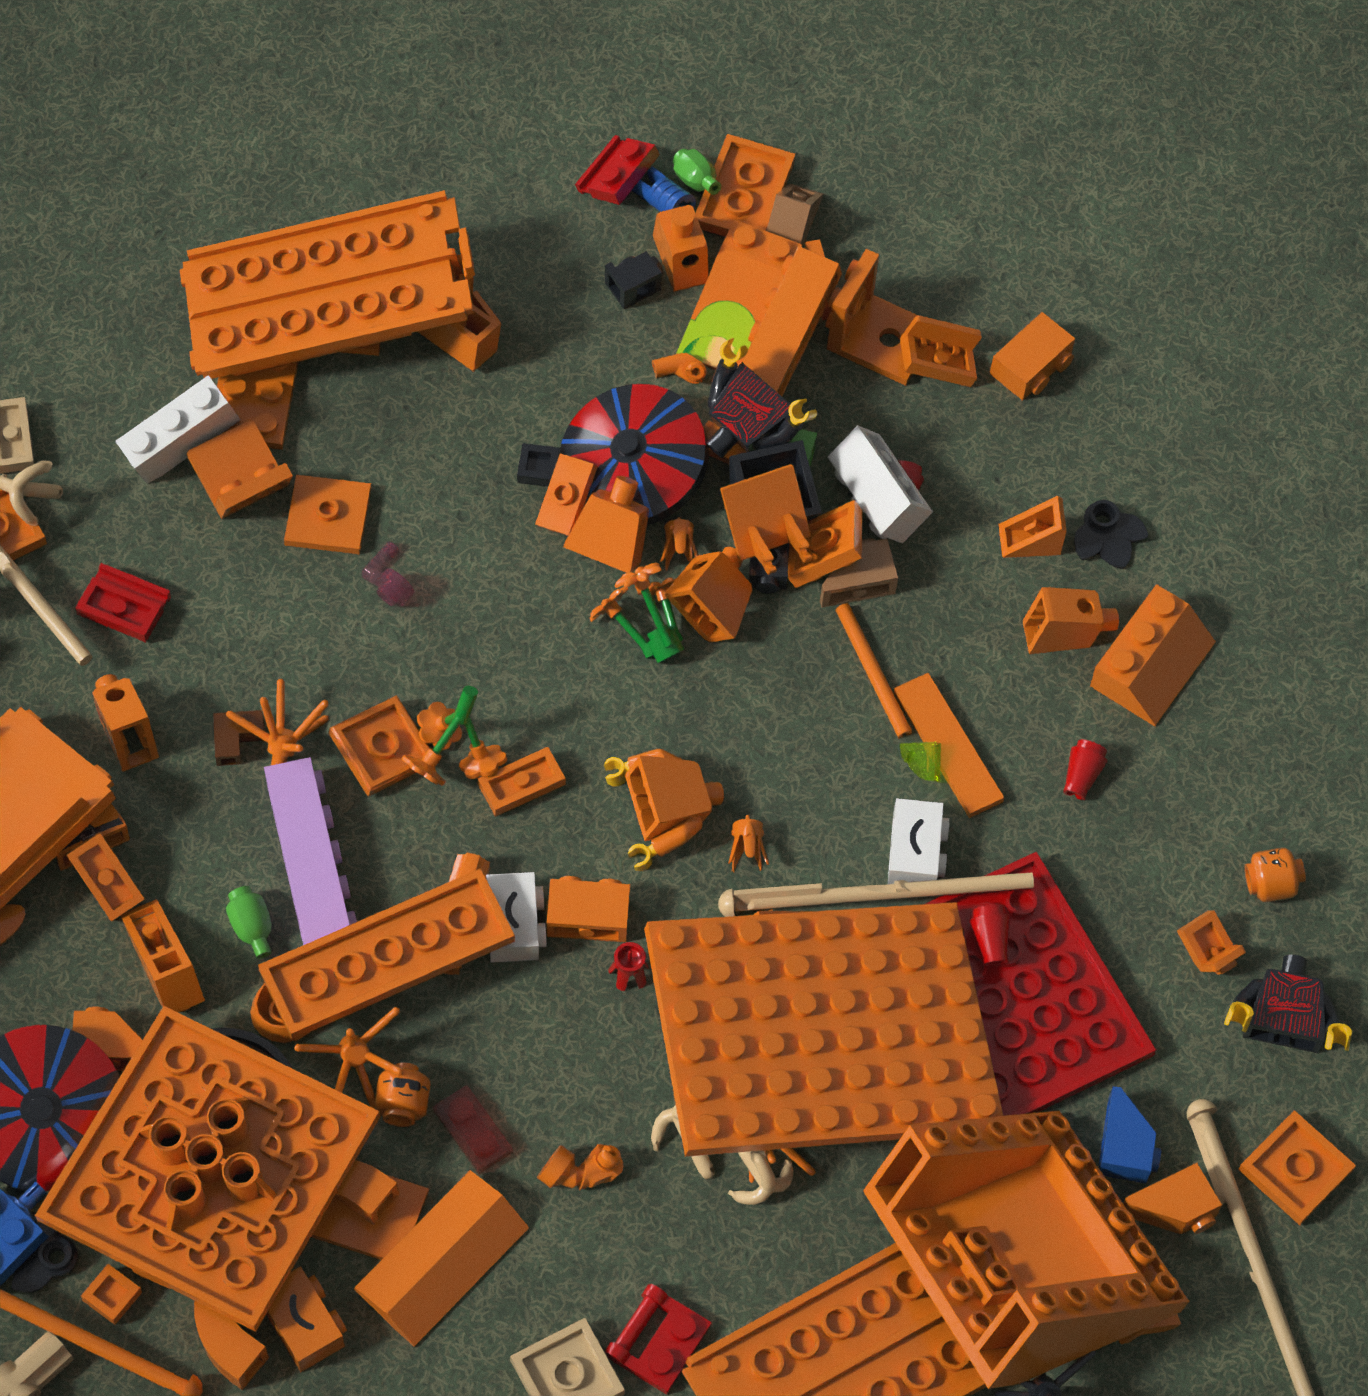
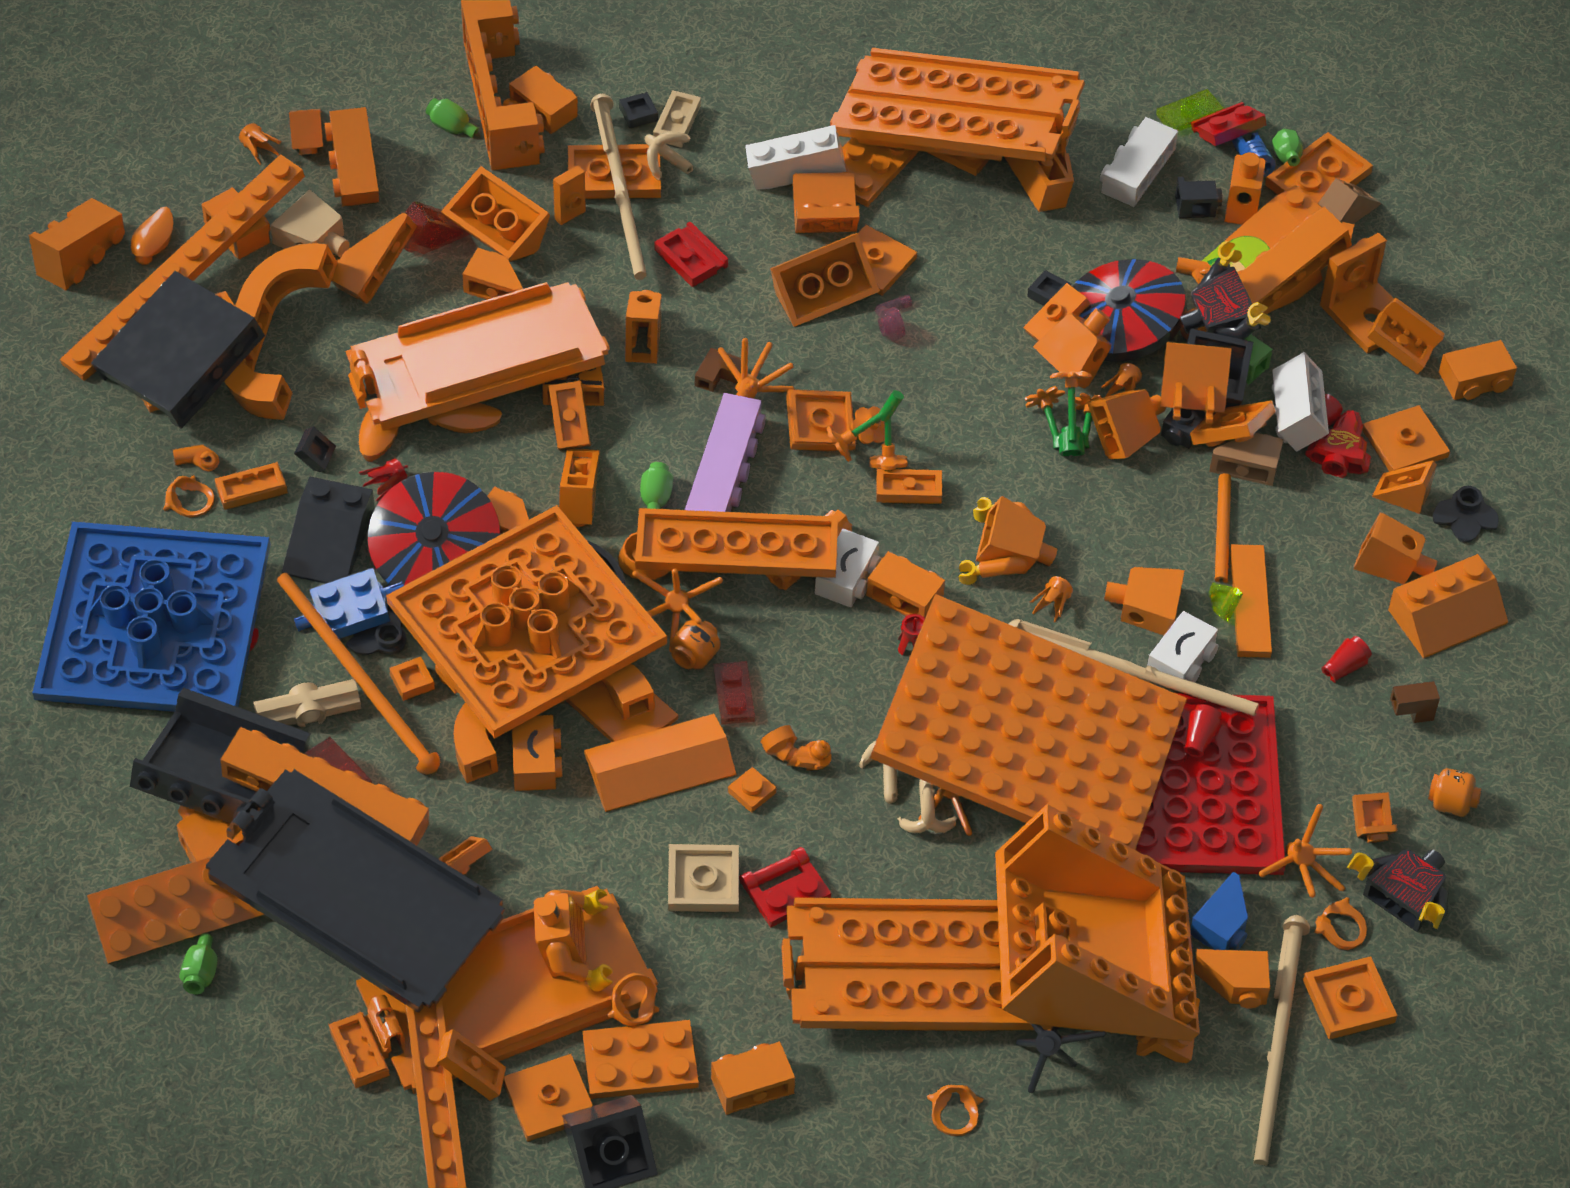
camera: 30 degrees right, 10 degrees down
none -> orange plate [728,767,776,813]
none -> orange slope [770,233,880,327]
none -> white brick [1100,117,1178,207]
none -> orange torso [1104,567,1185,635]
none -> clear neon green plate [1156,89,1224,132]
none -> orange plant [1259,804,1352,898]
none -> red rock [1306,410,1371,478]
none -> orange piece [1315,897,1367,950]
none -> orange plate [1362,405,1450,472]
none -> reddish brown piece [1390,681,1440,723]

